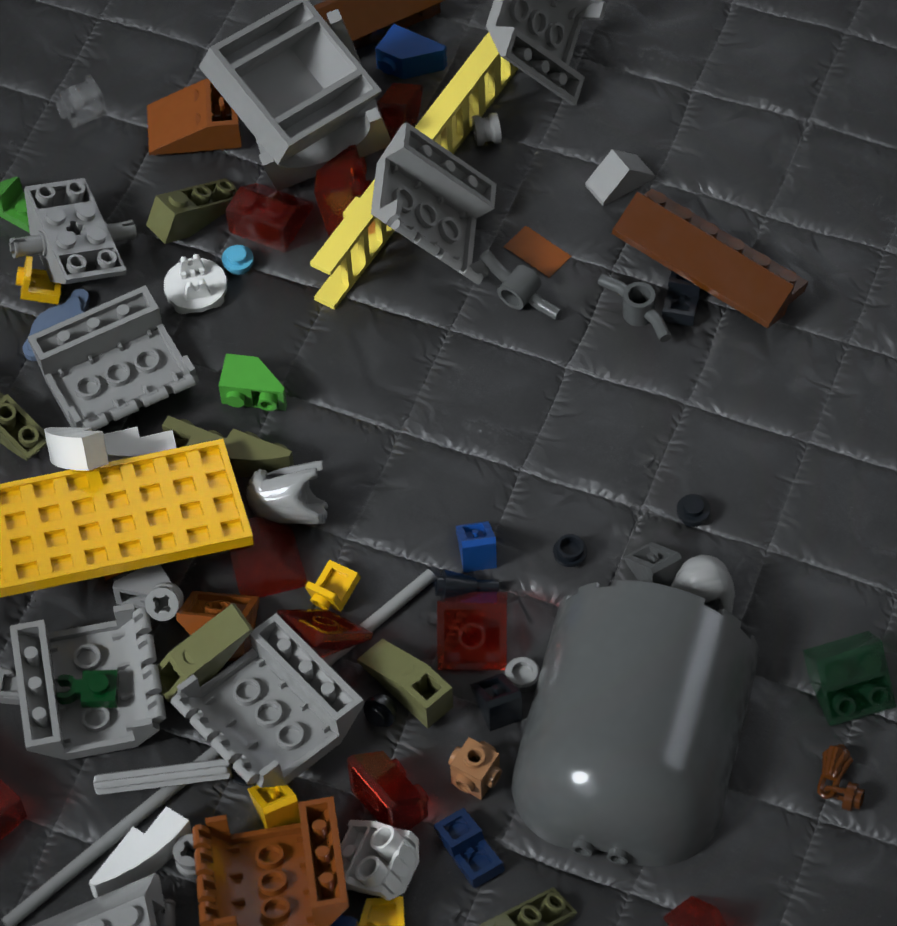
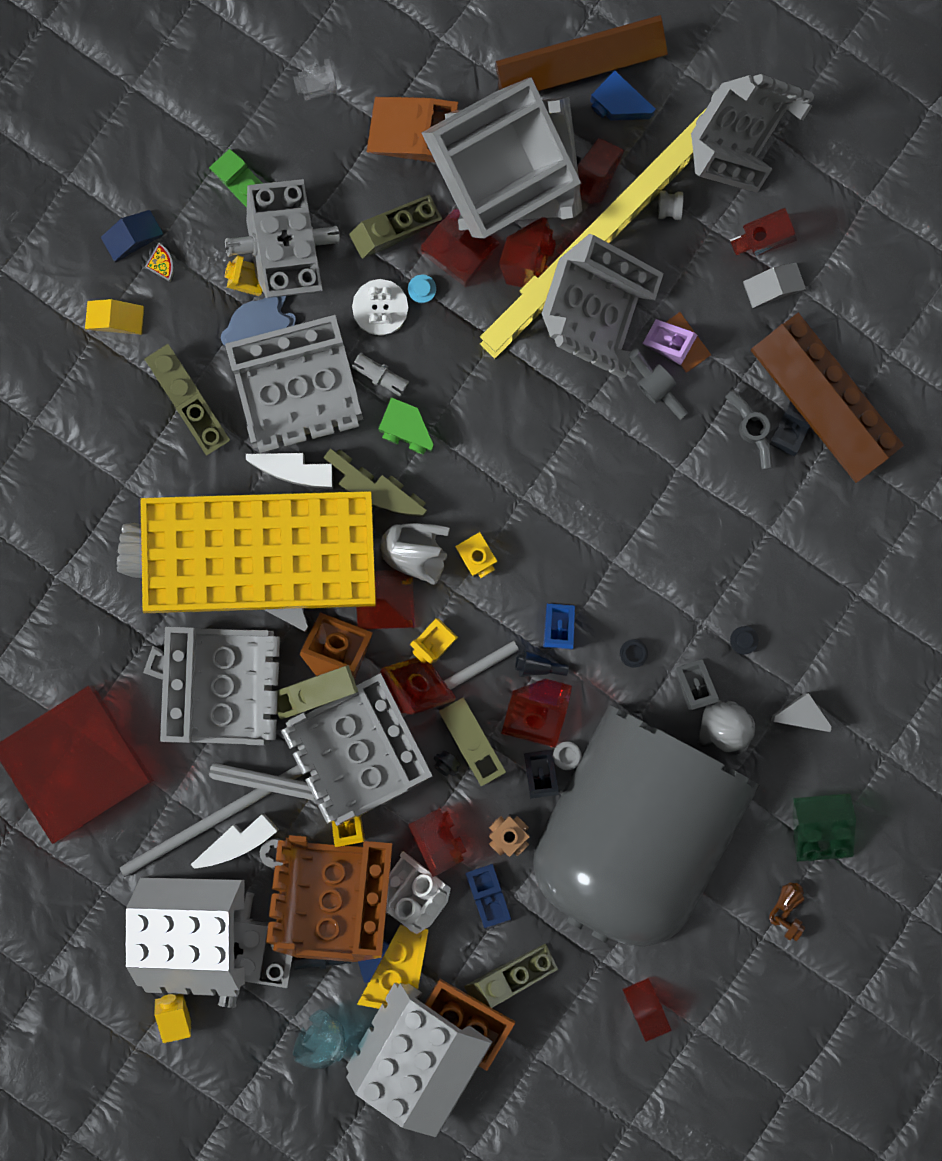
camera: 10 degrees right, 30 degrees up
white slope [44,427,109,471] -> none
dark green plate [56,670,119,708] -> none
light grey wheel [145,582,184,621] -> none
none -> light grey pin [351,353,409,397]
none -> yellow brick [455,532,497,579]
none -> lavender slope [642,319,697,365]
none -> clear red torso [730,208,797,256]
none -> light grey slope [771,693,832,732]

